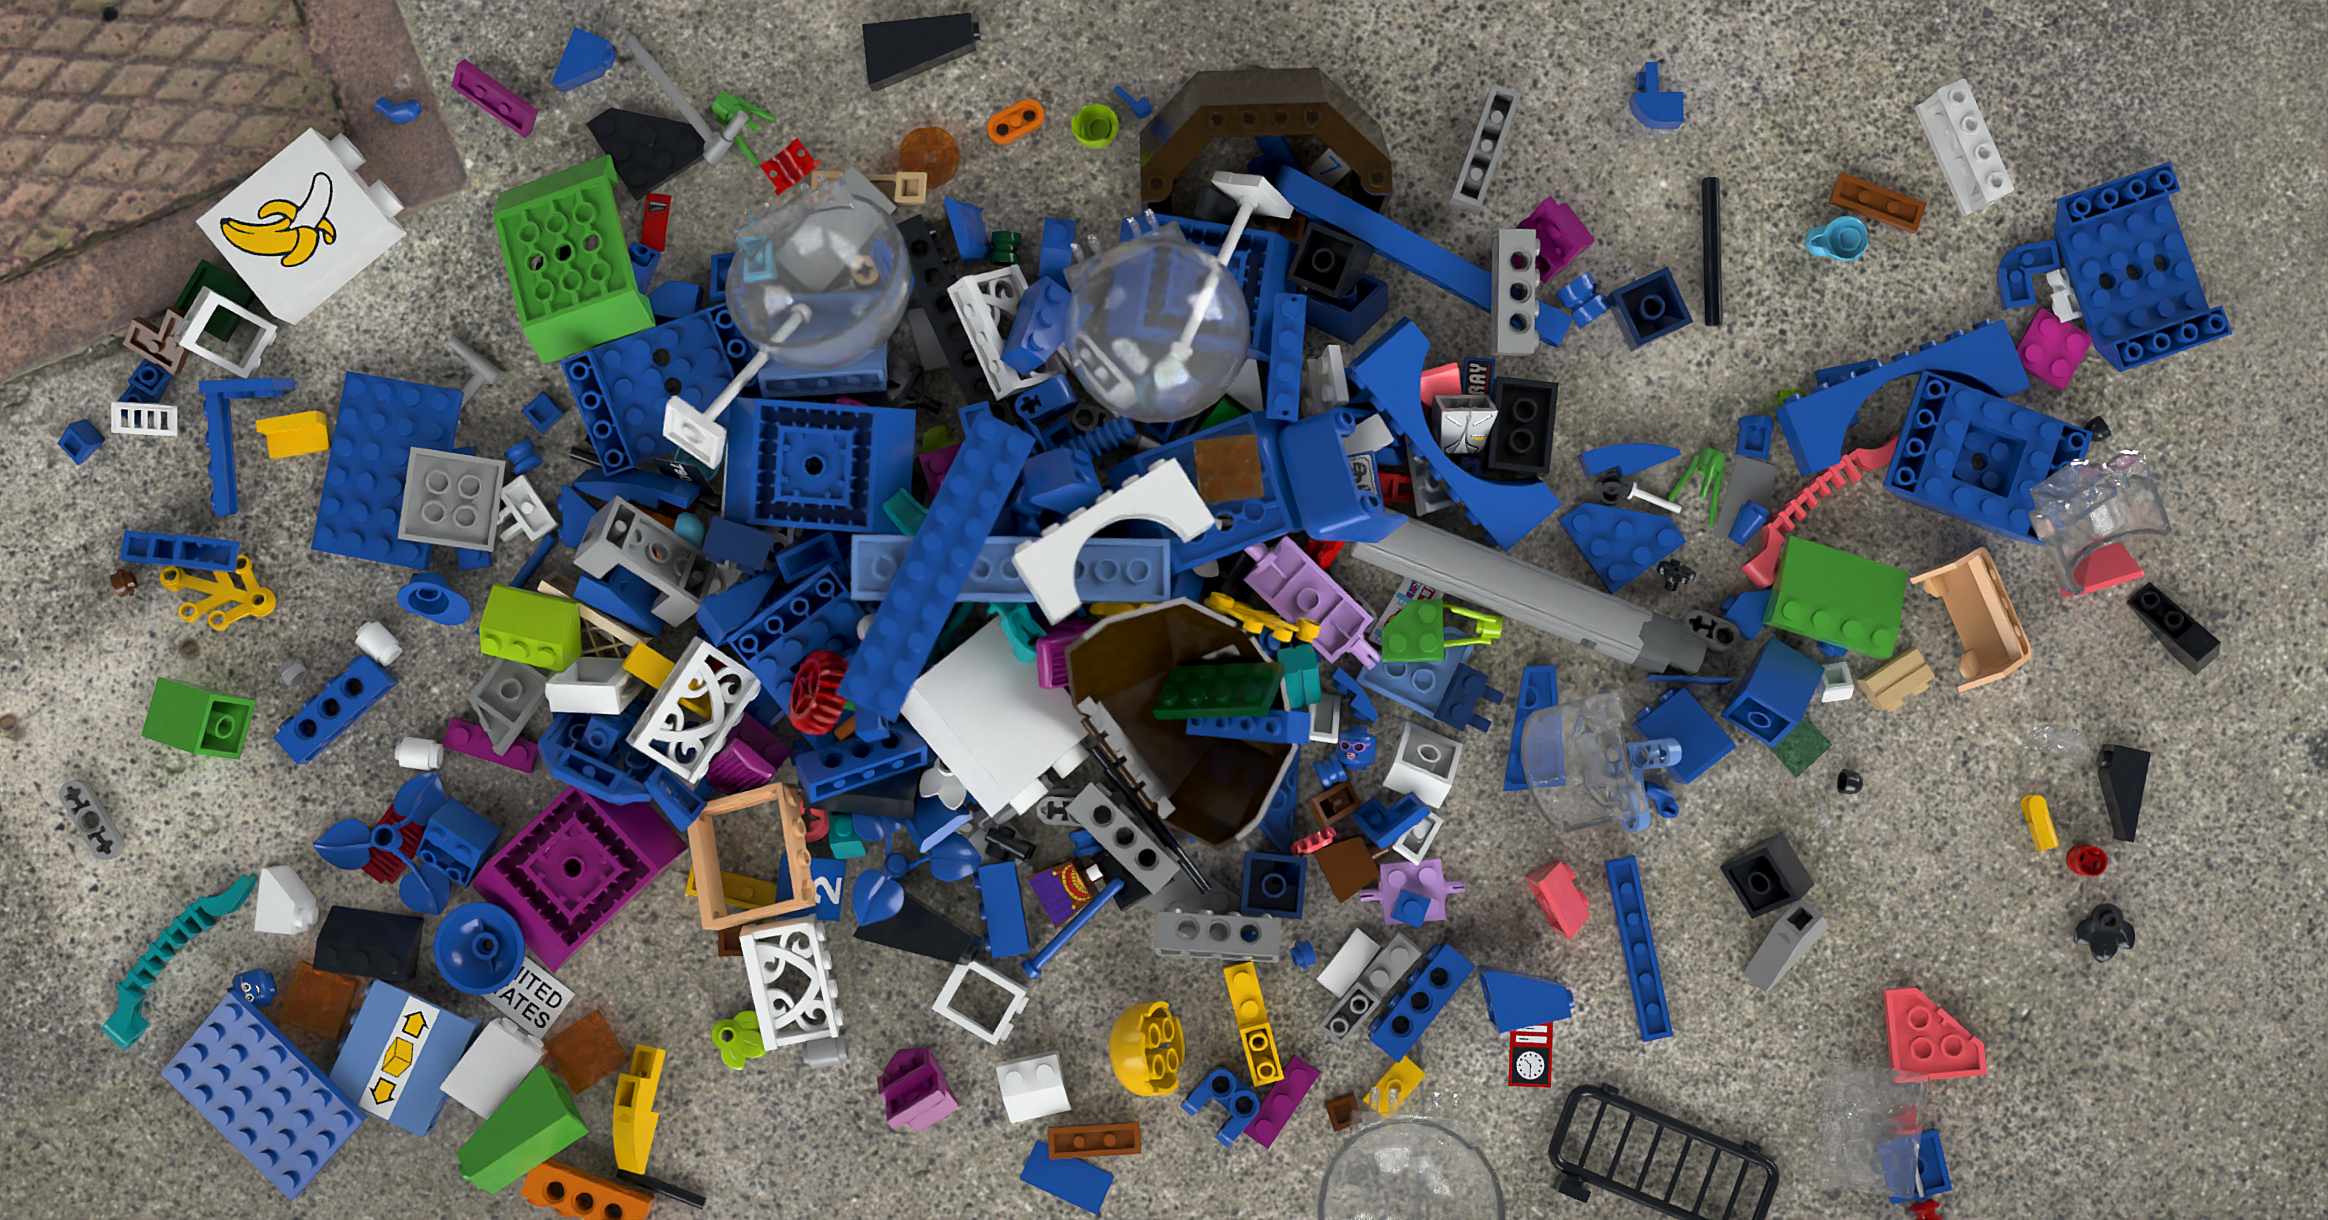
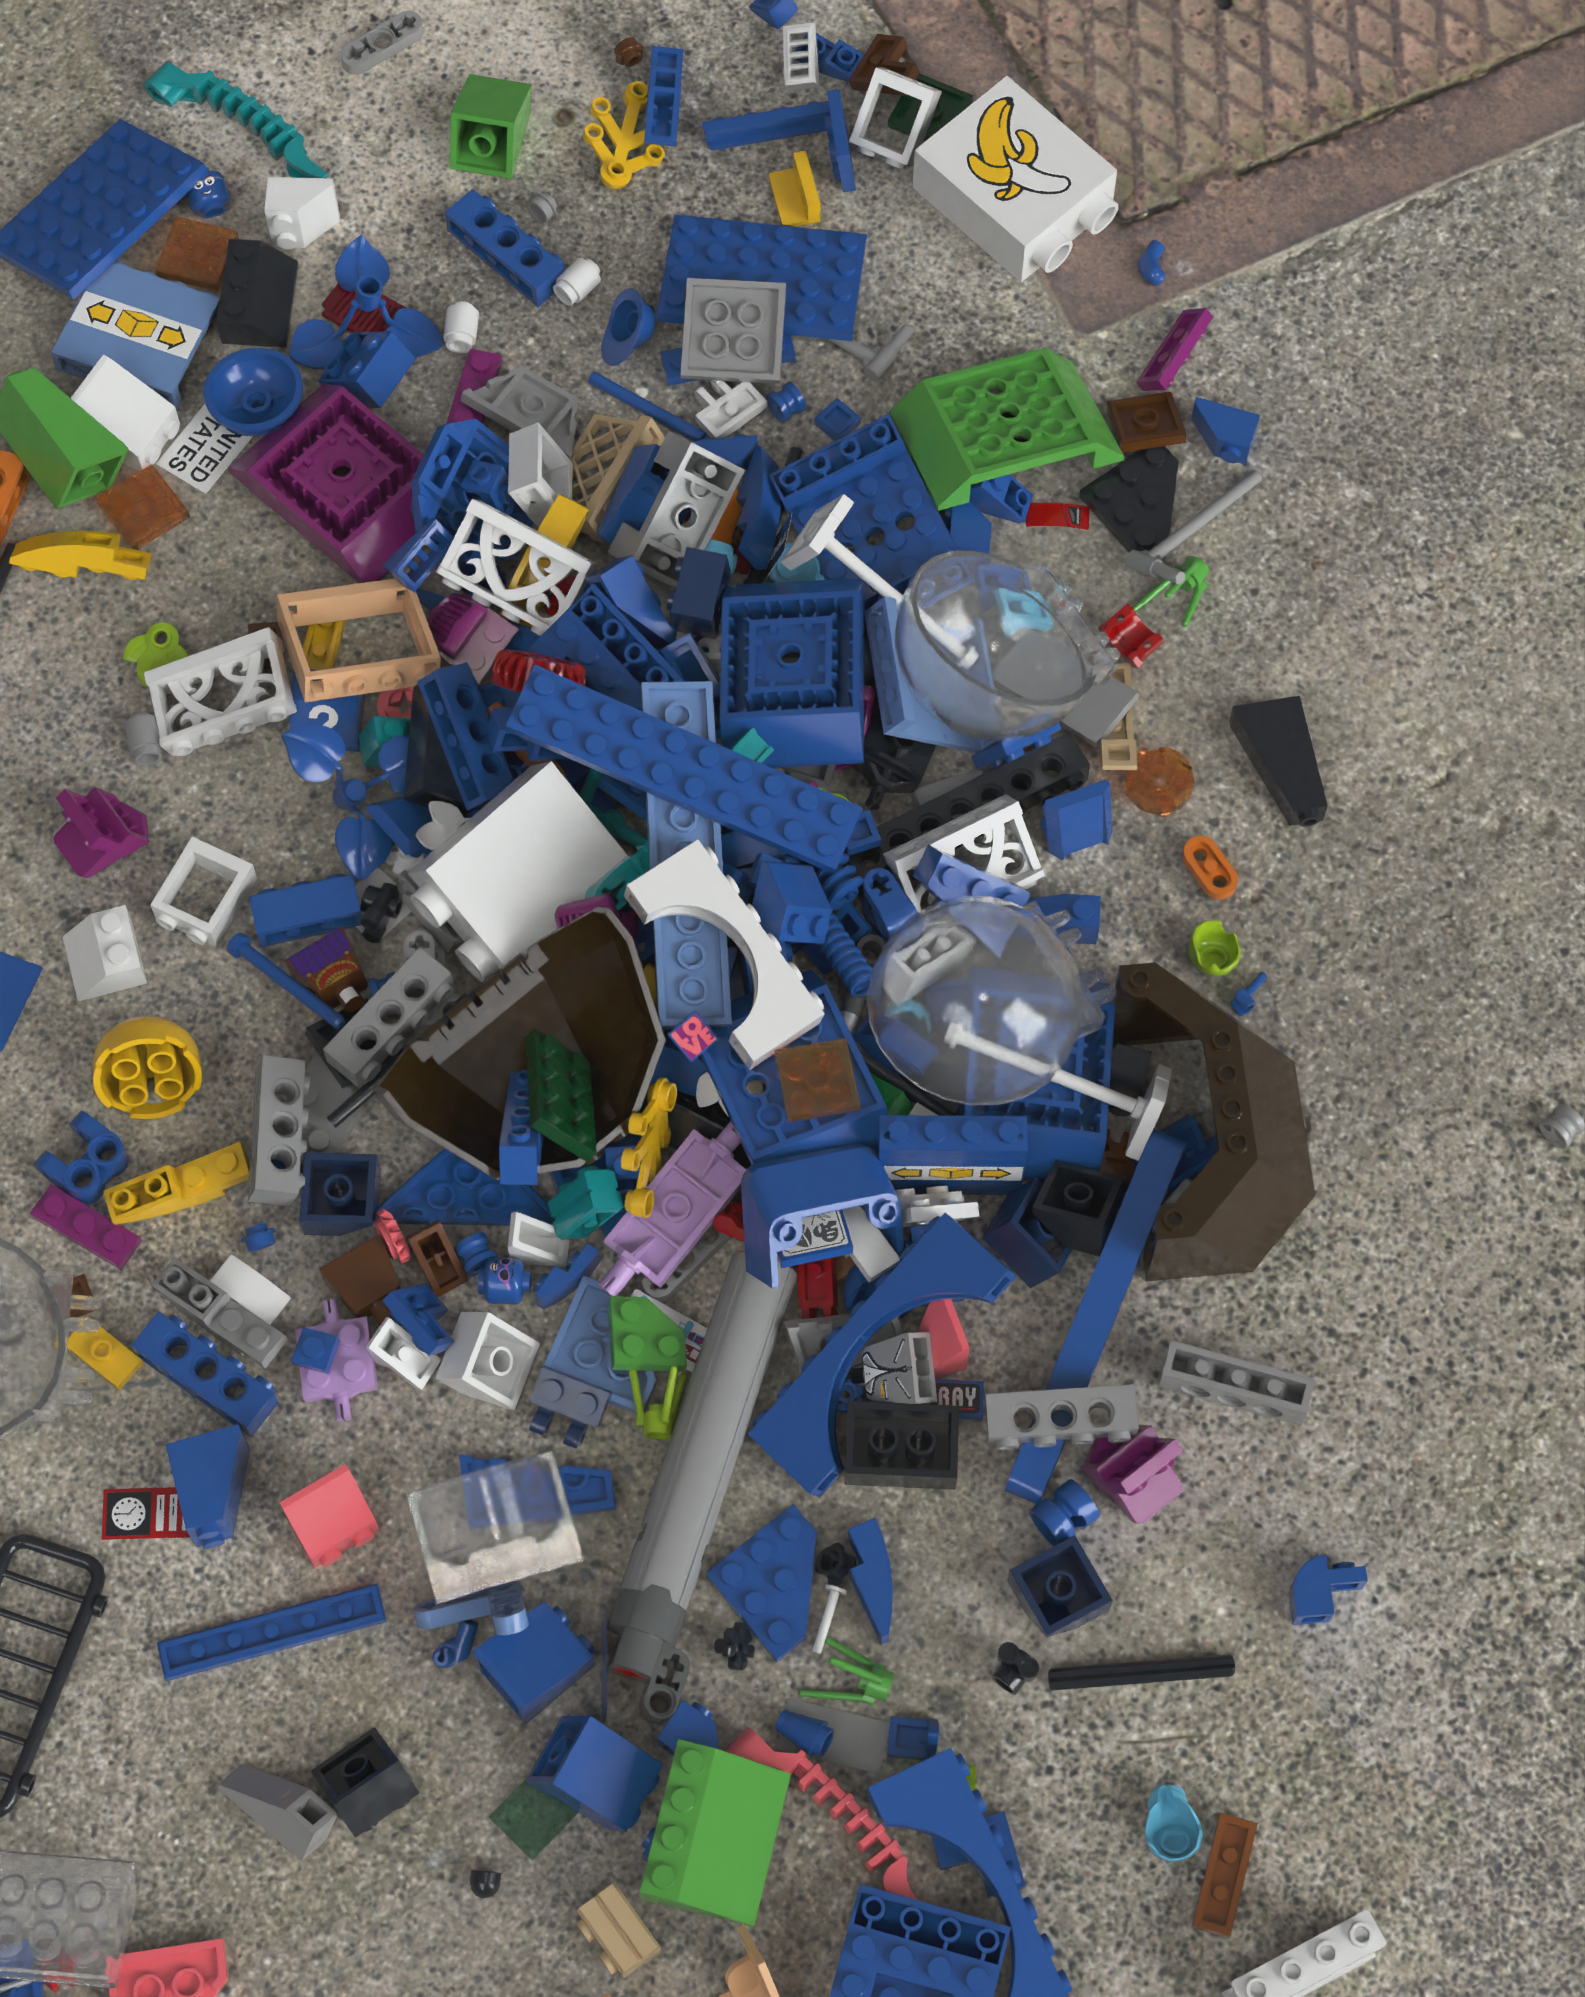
camera: 85 degrees right, 20 degrees down
lime slope [479,583,582,672] -> none
black slope [853,890,982,966] -> none
dark green wheel [990,231,1022,267] -> none
dark orange plate [1047,1121,1141,1160] -> none
white slope [1818,662,1854,703] -> none
none -> tile [667,1011,719,1062]
none -> black plate [992,1642,1039,1695]
none -> reddish brown plate [1107,392,1186,453]

